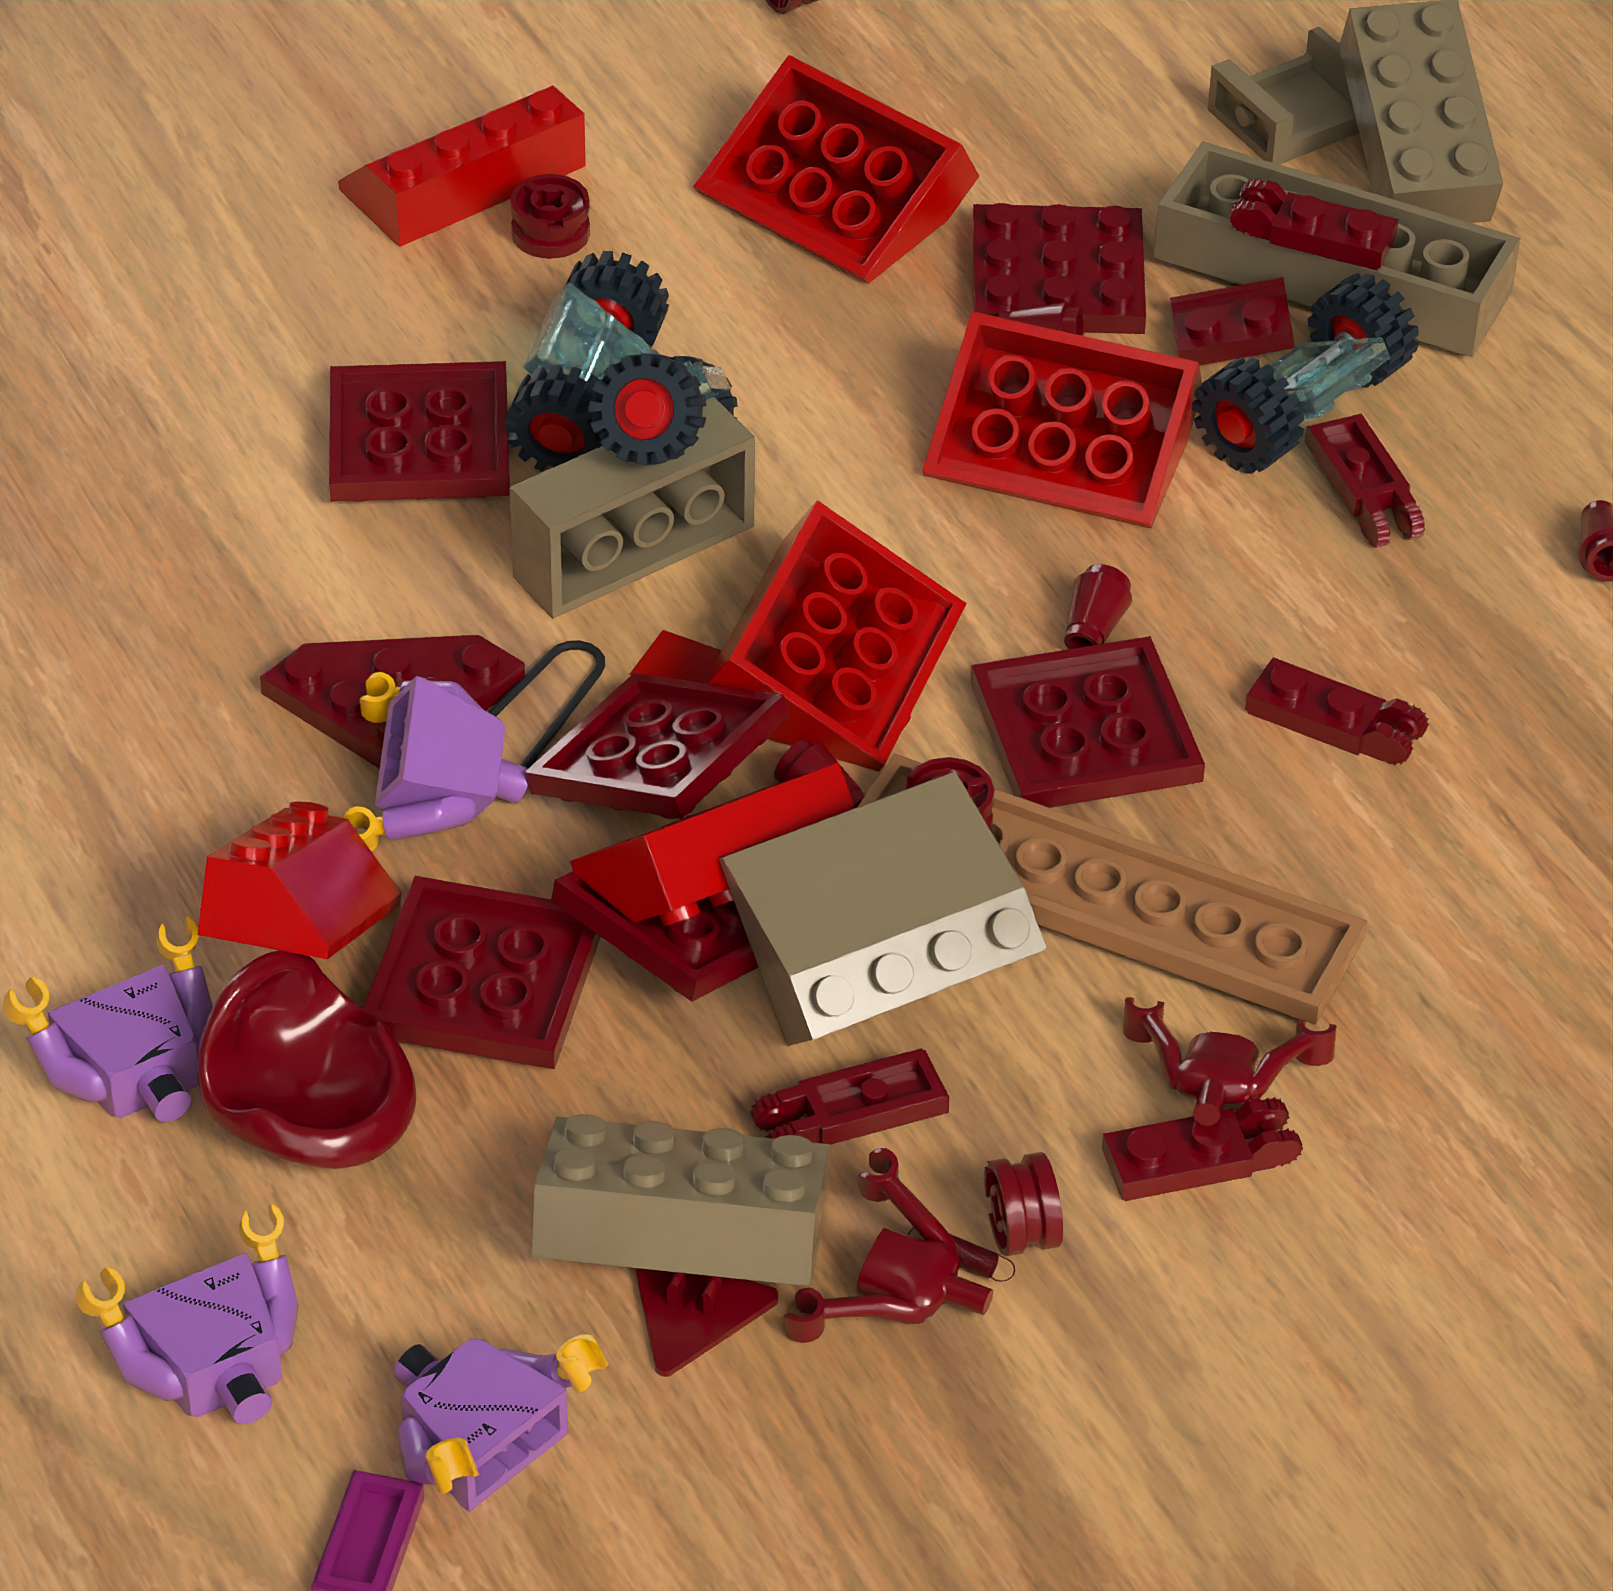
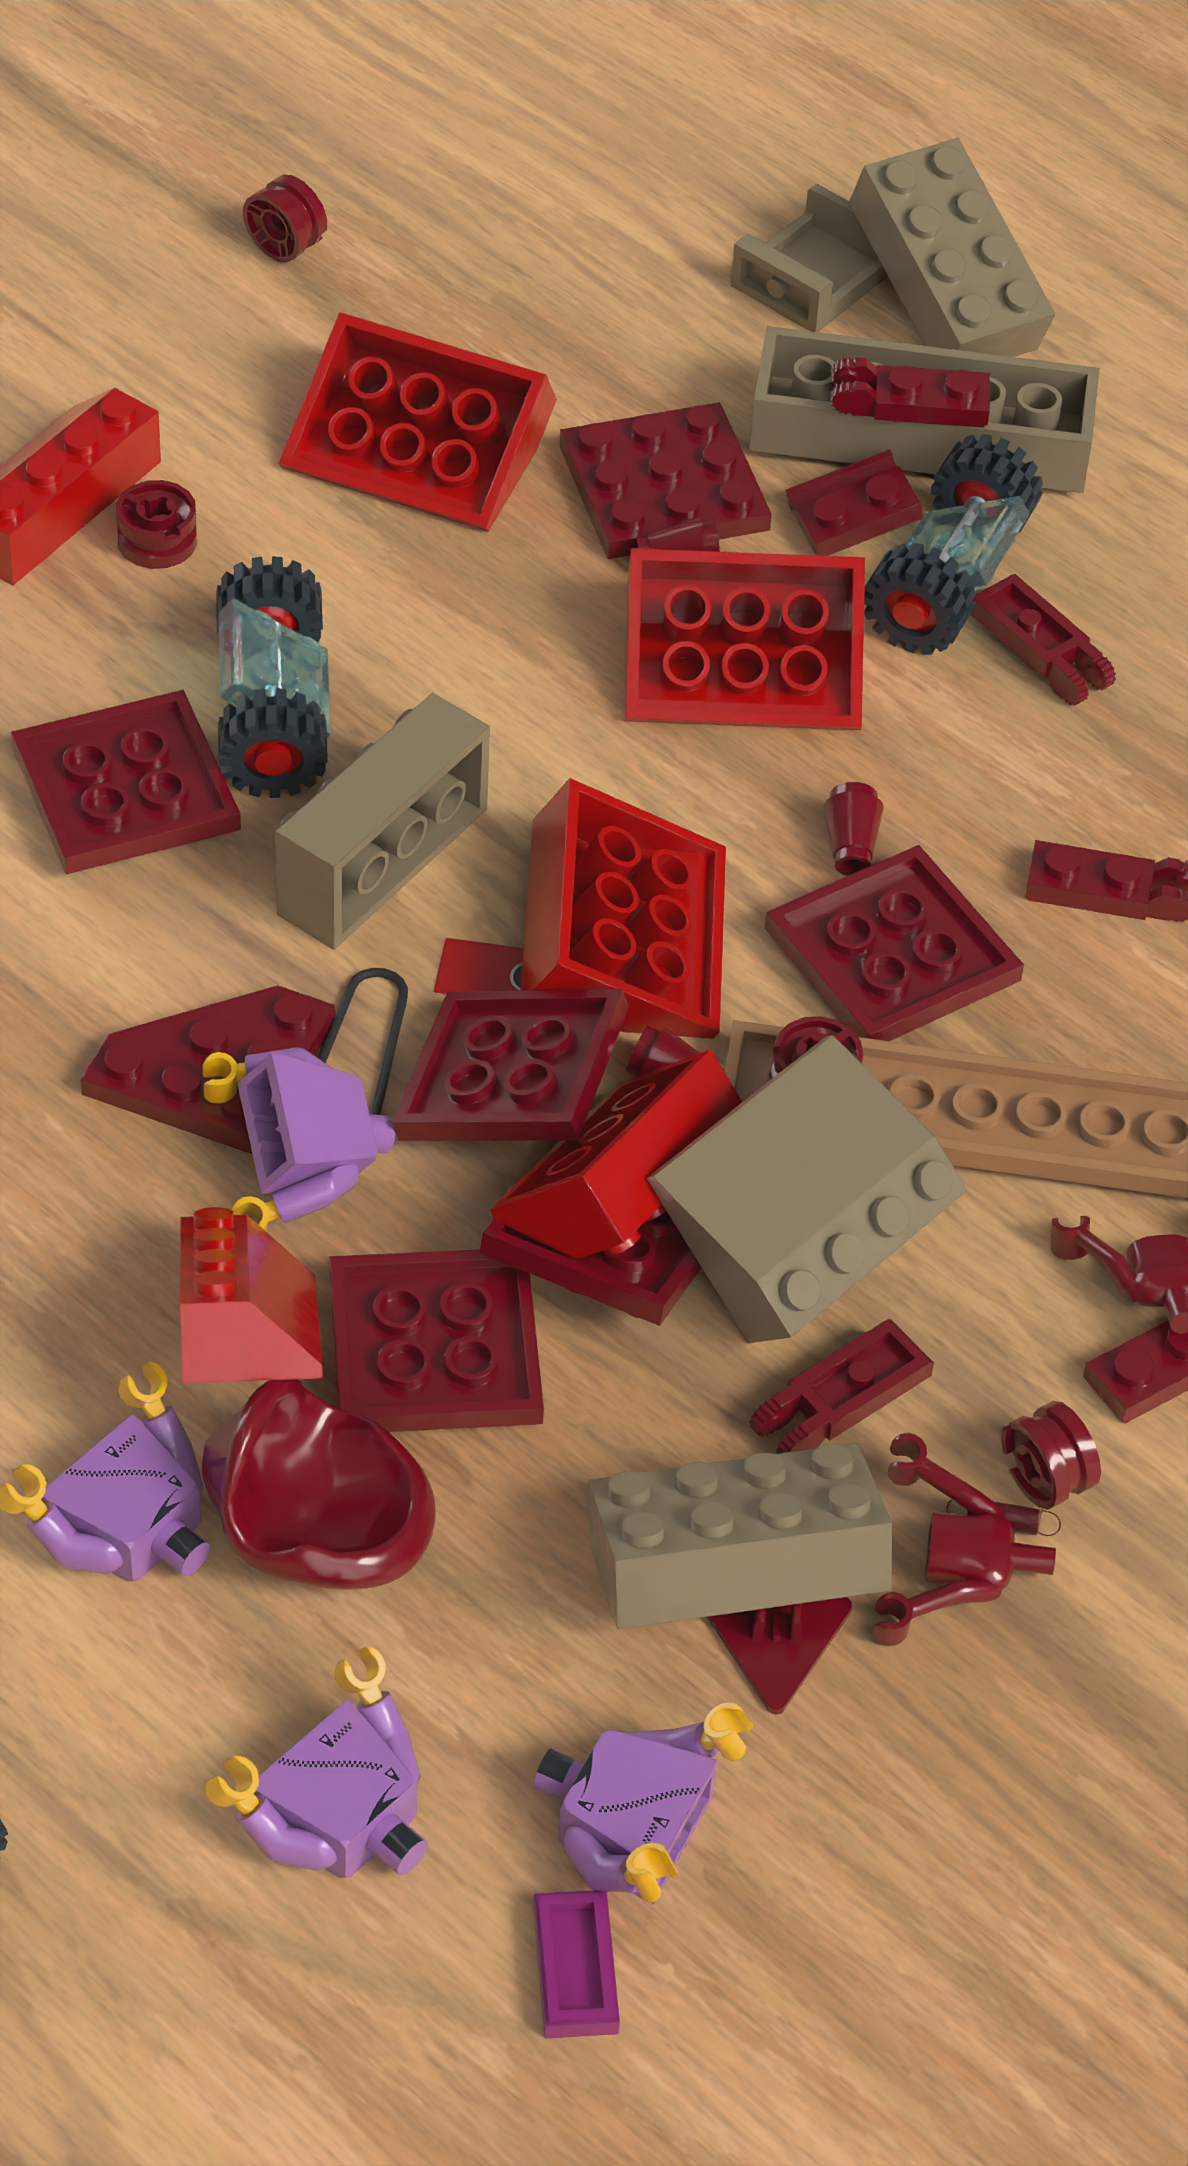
camera: 20 degrees left, 5 degrees up
black plate [589,353,738,465] -> none

